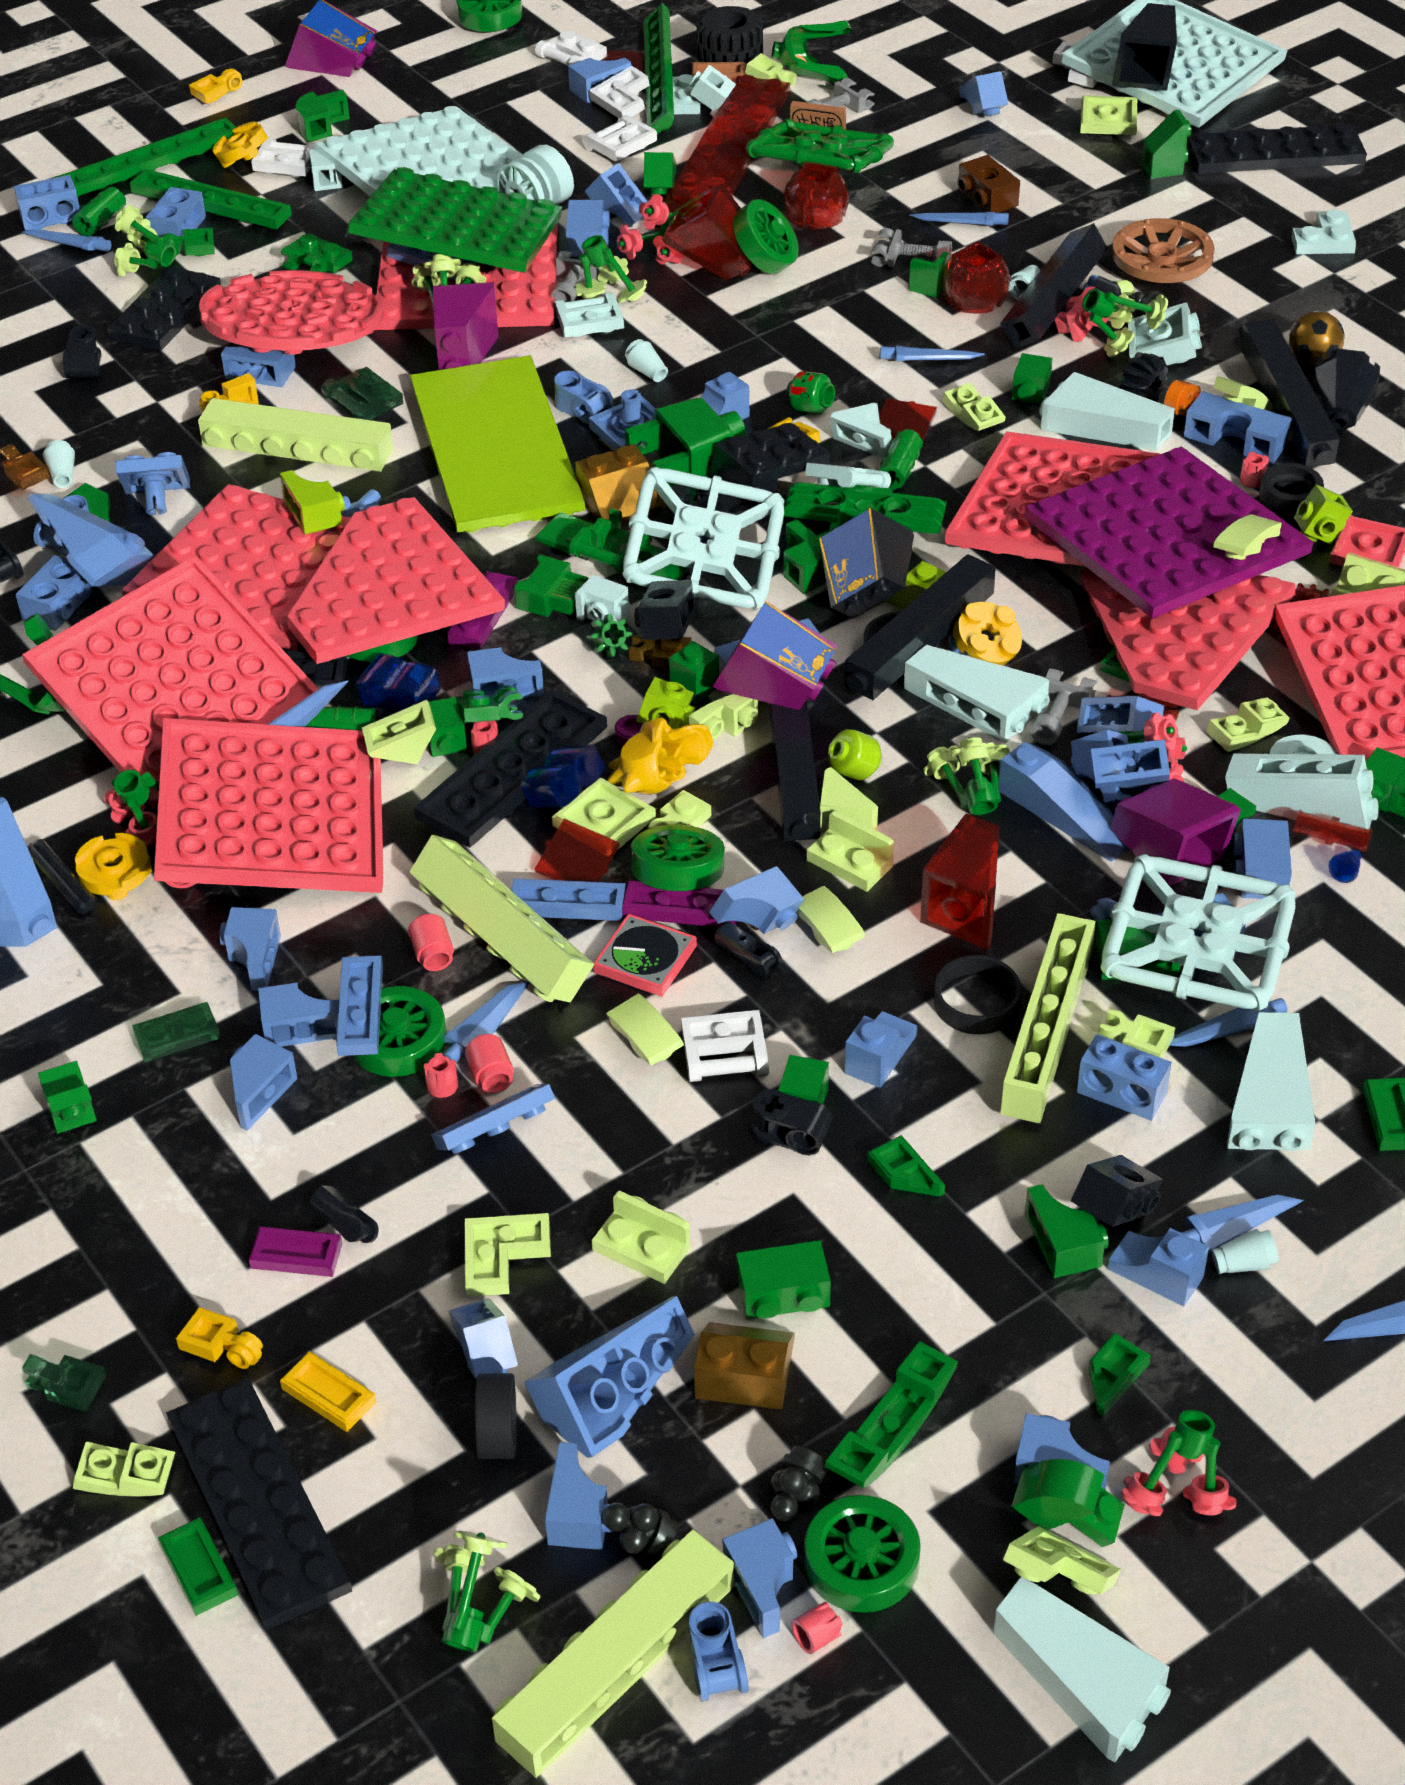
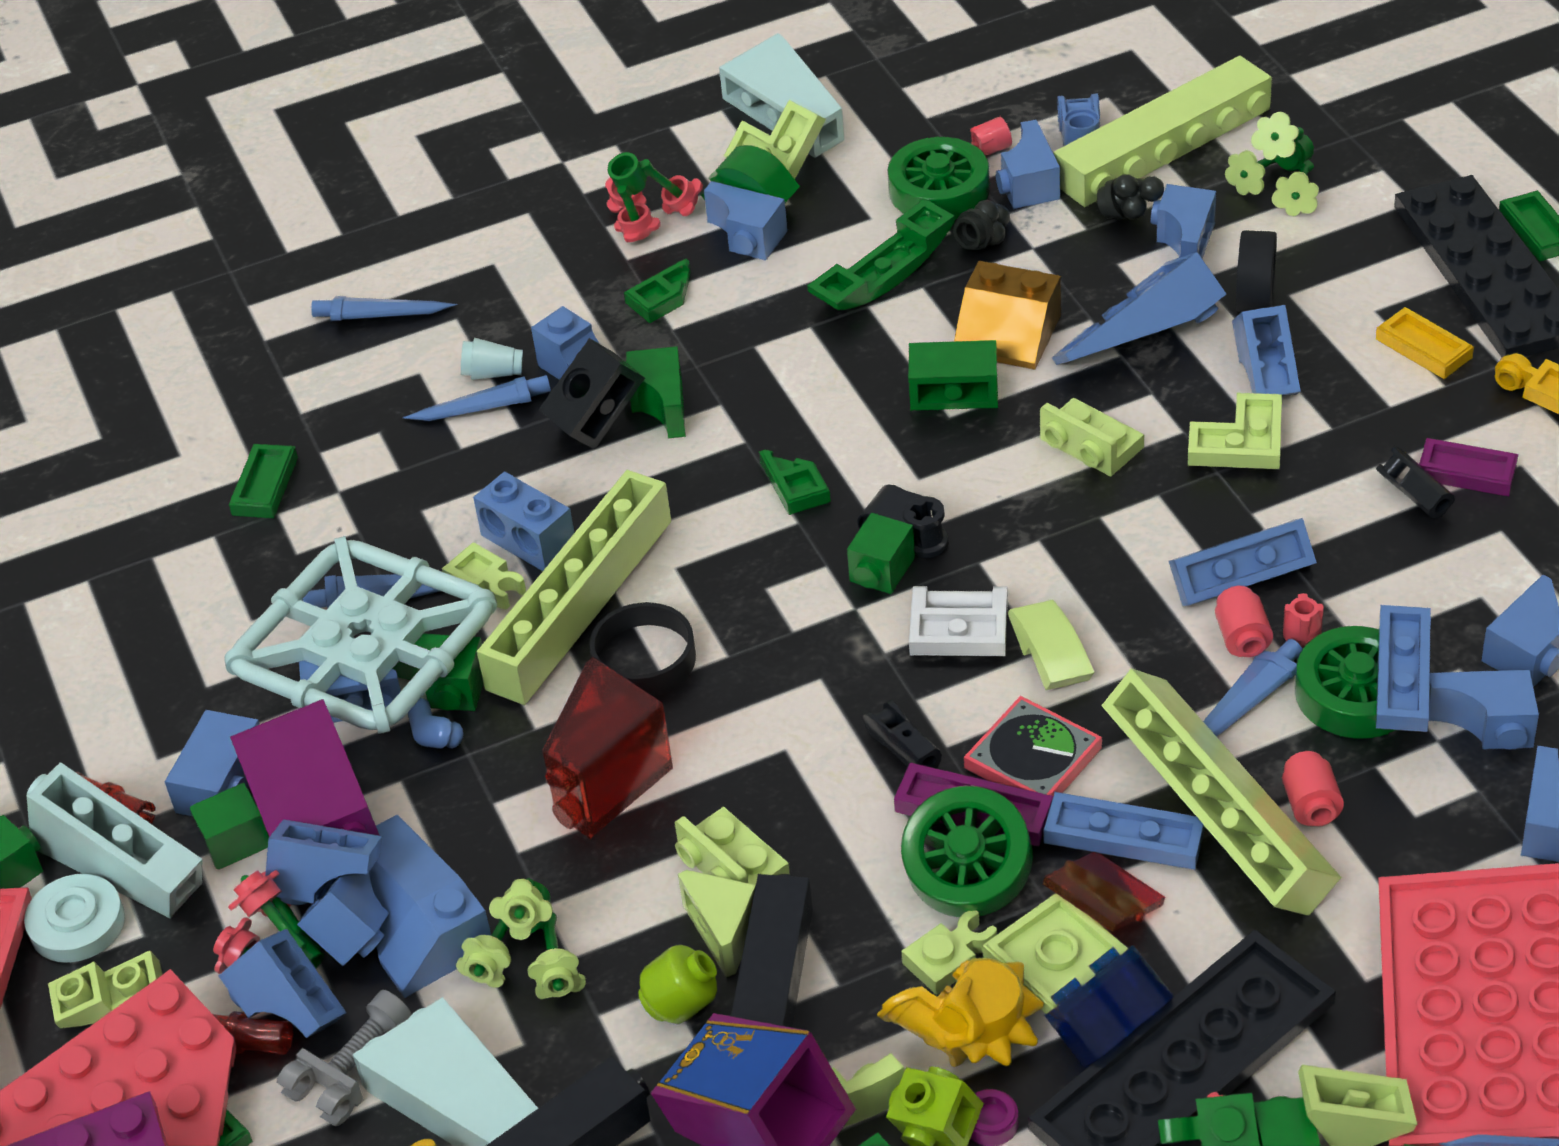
camera: 165 degrees left, 0 degrees up
medium blue arch [709,866,805,934] -> none
yellowish green slope [796,886,865,953] -> none
medium blue arch [845,1011,917,1088] -> none
light aqua slope [1227,1012,1316,1151] -> none
clear blue hair [1328,849,1362,883] -> none

